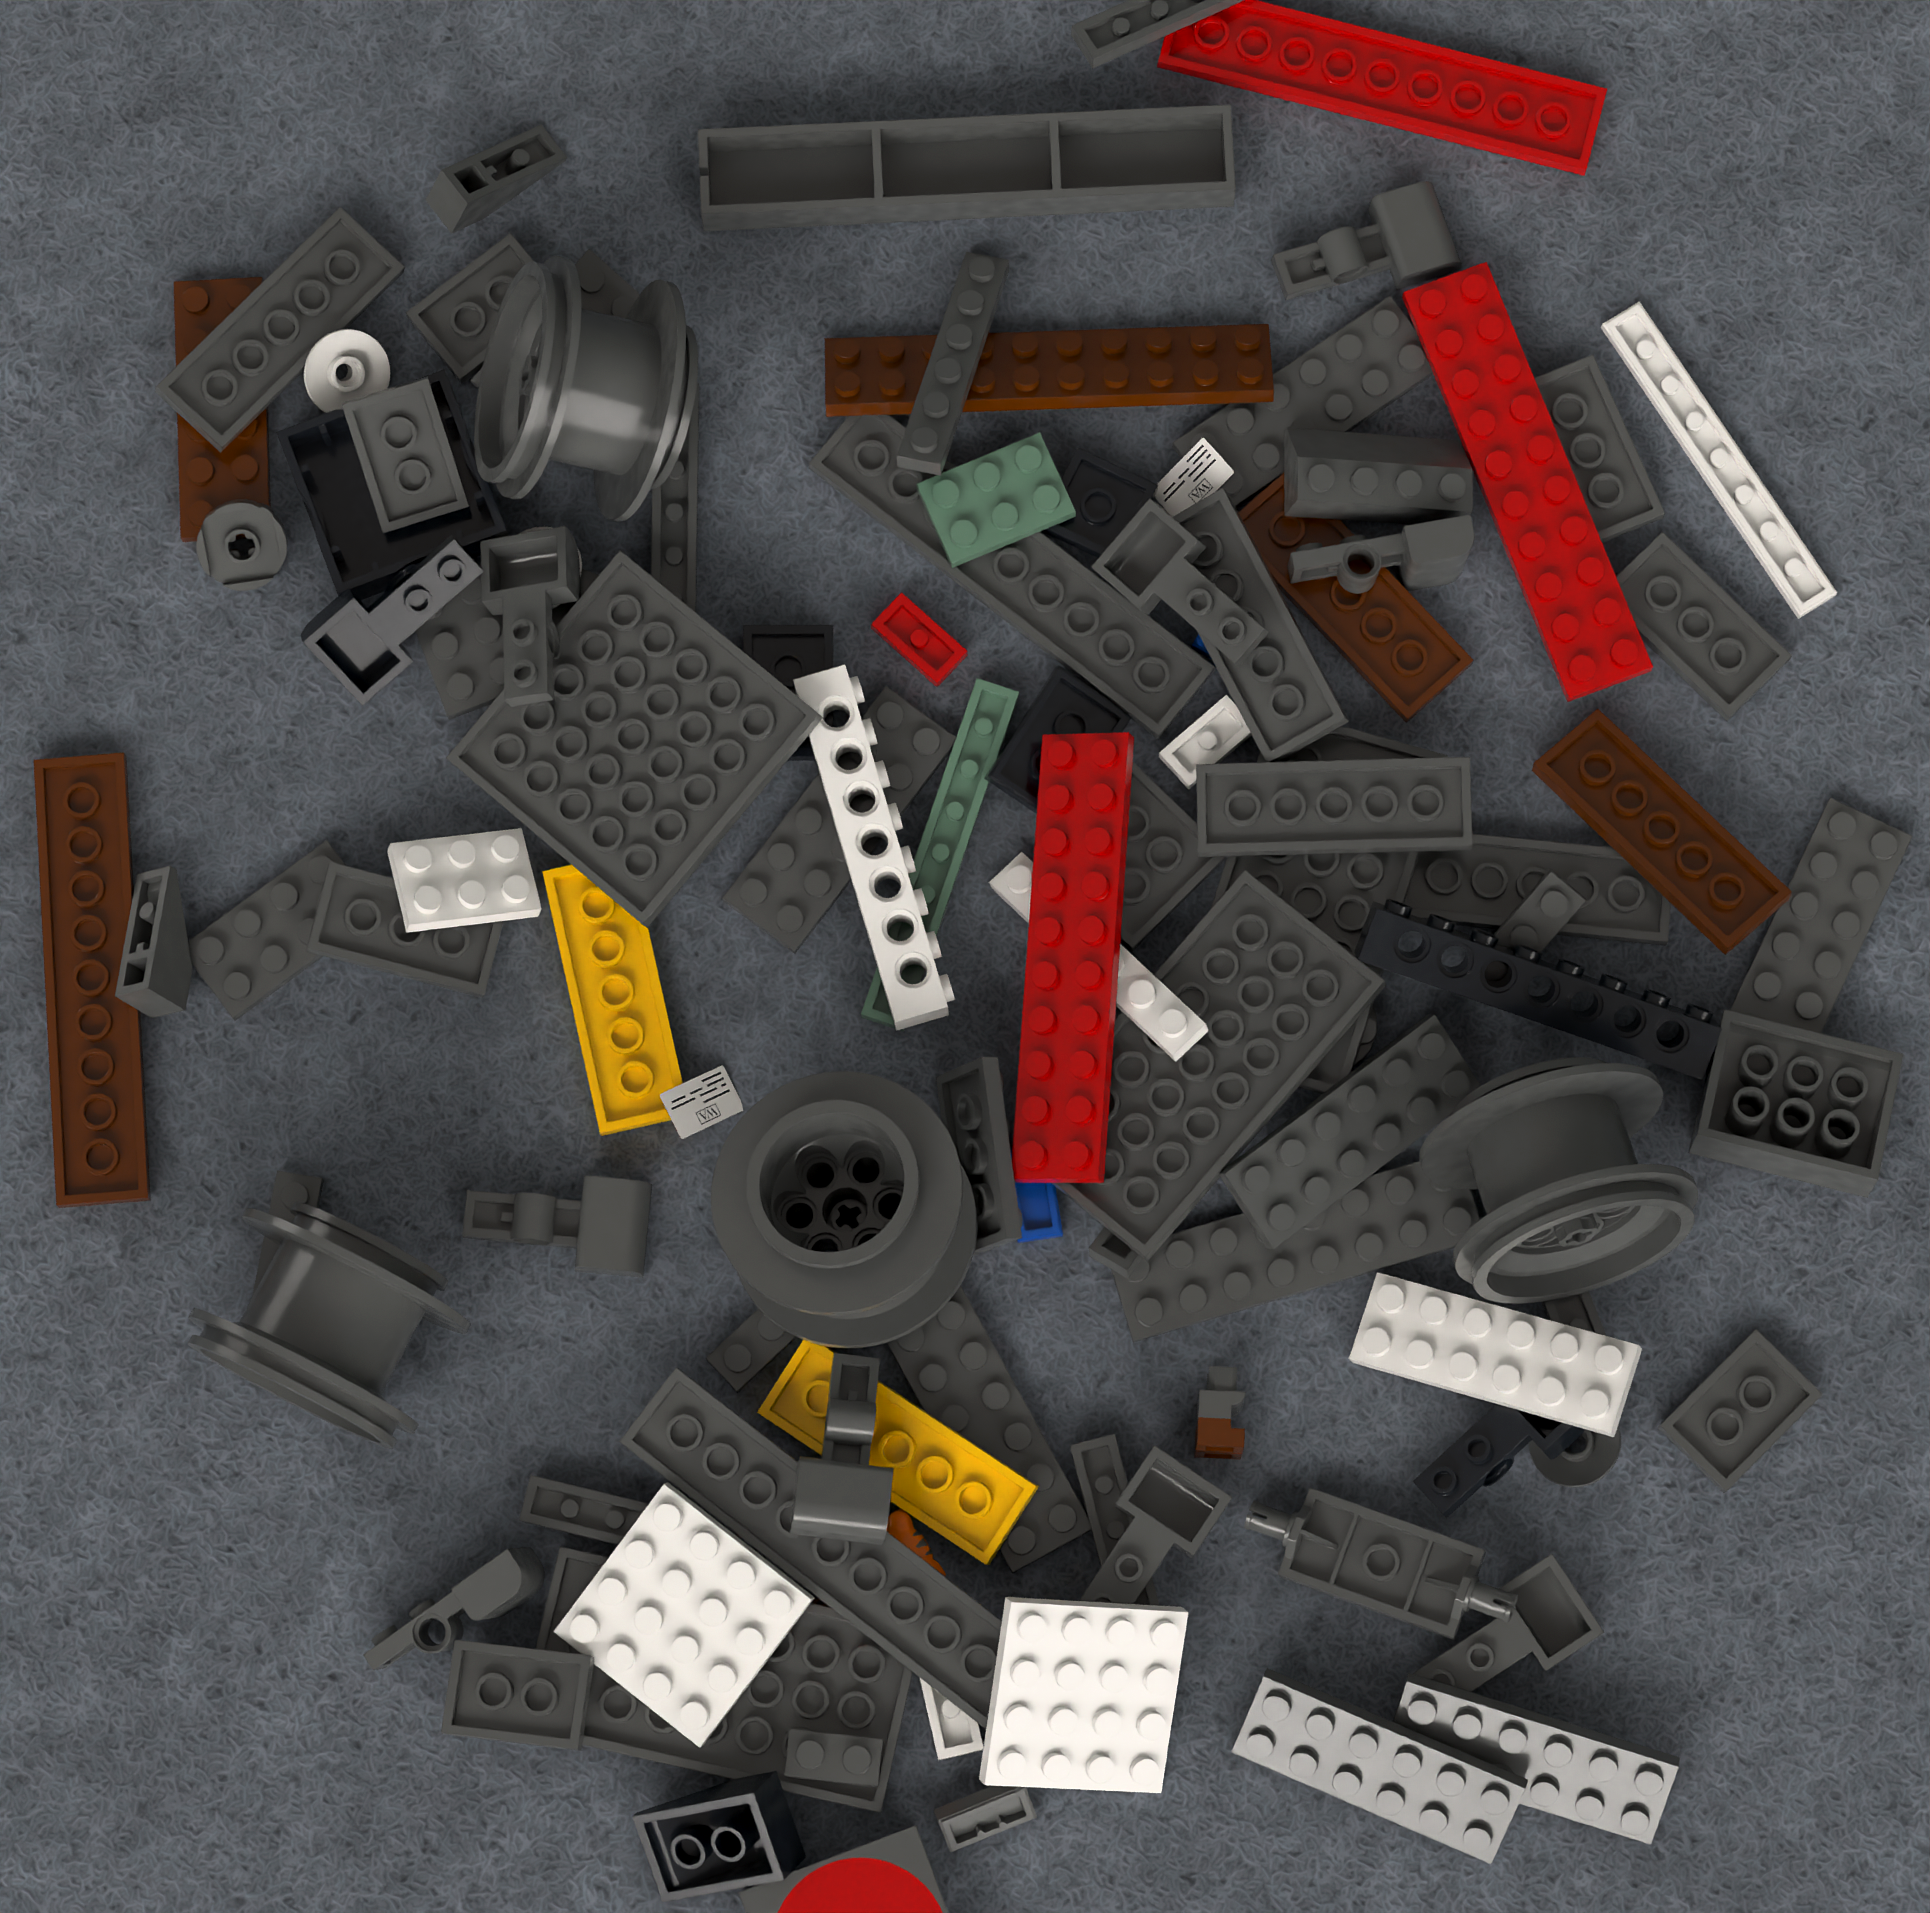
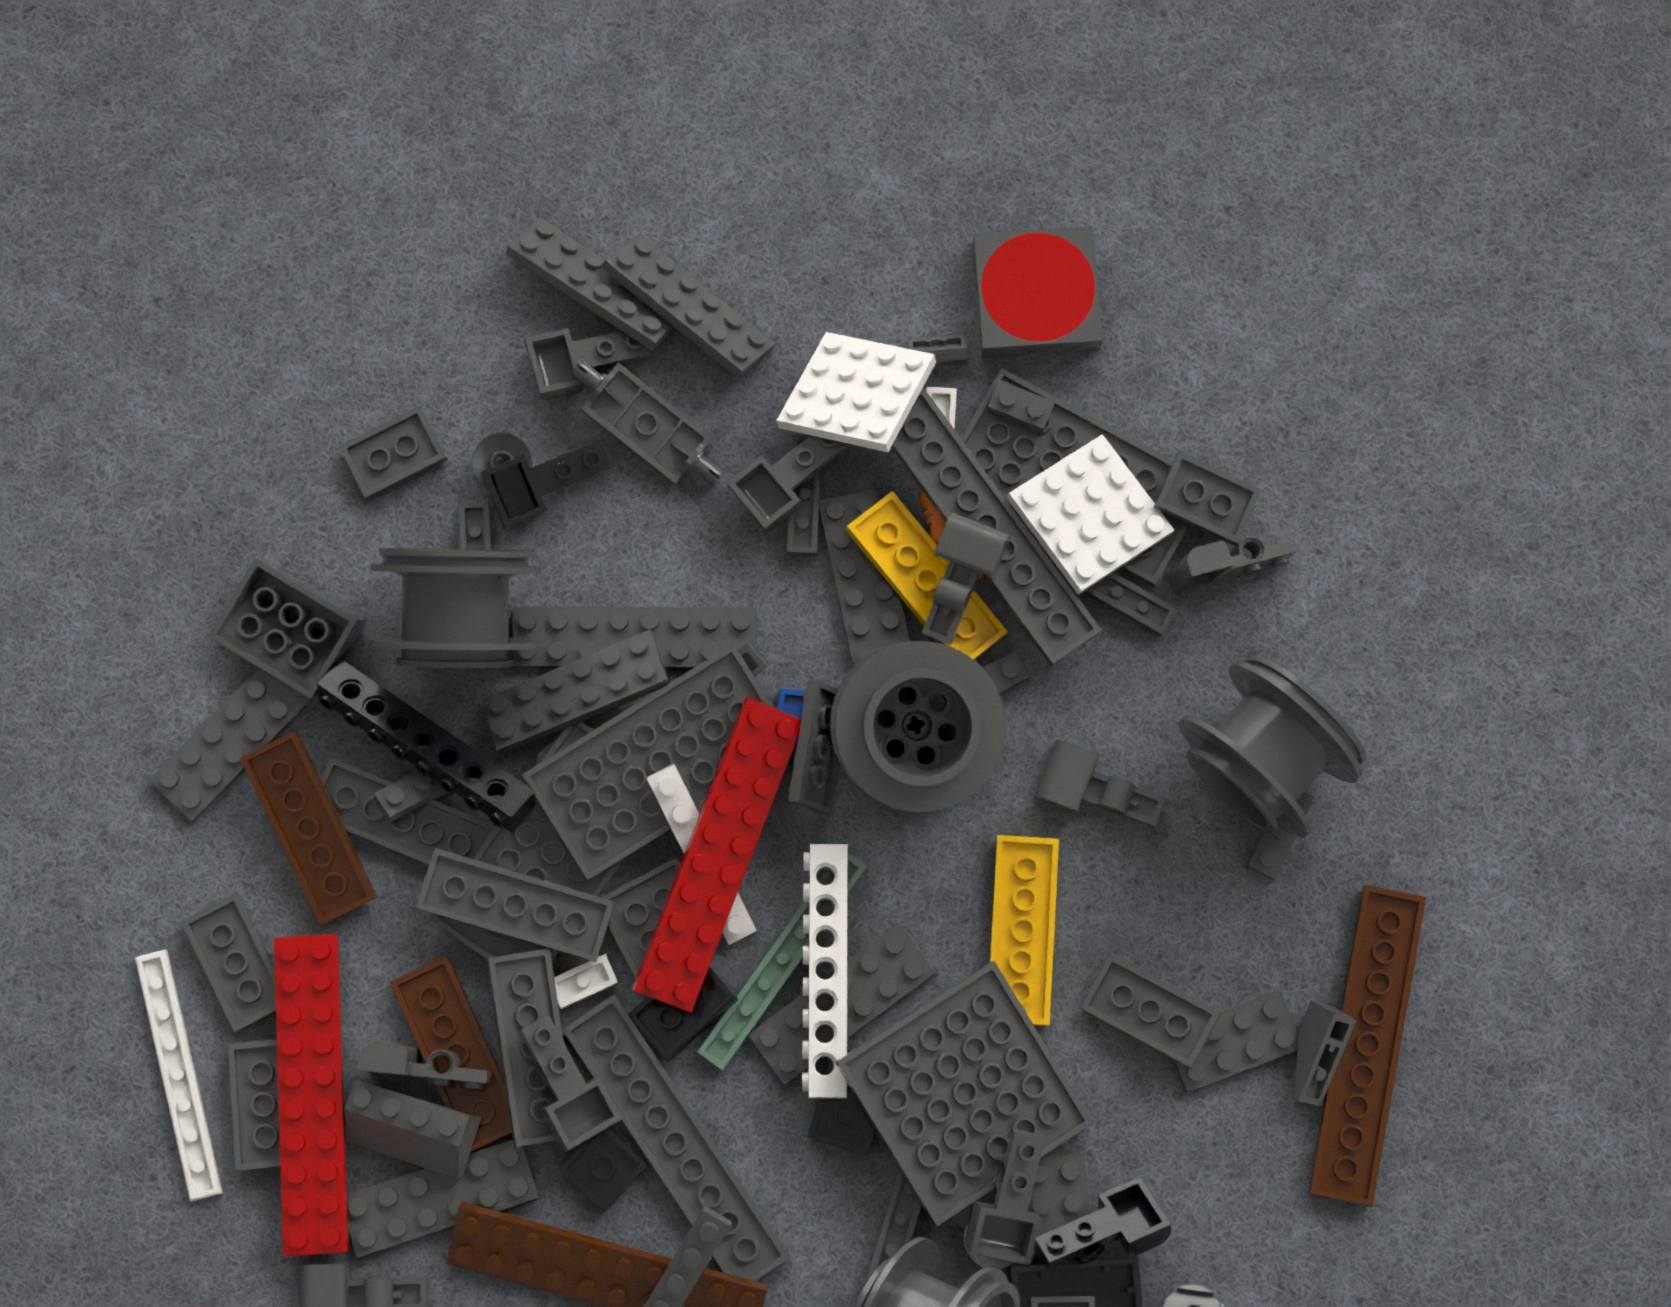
camera: 165 degrees left, 0 degrees up
white plate [387,828,542,933] -> none
black slope [632,1771,806,1902] -> none
white sticker [659,1065,743,1139] -> none
red plate [871,592,968,687] -> none
sand green plate [916,432,1076,568] -> none
white sticker [1155,438,1234,517] -> none
hips [1194,1366,1246,1460] -> none
white plate [1349,1272,1642,1437] -> none

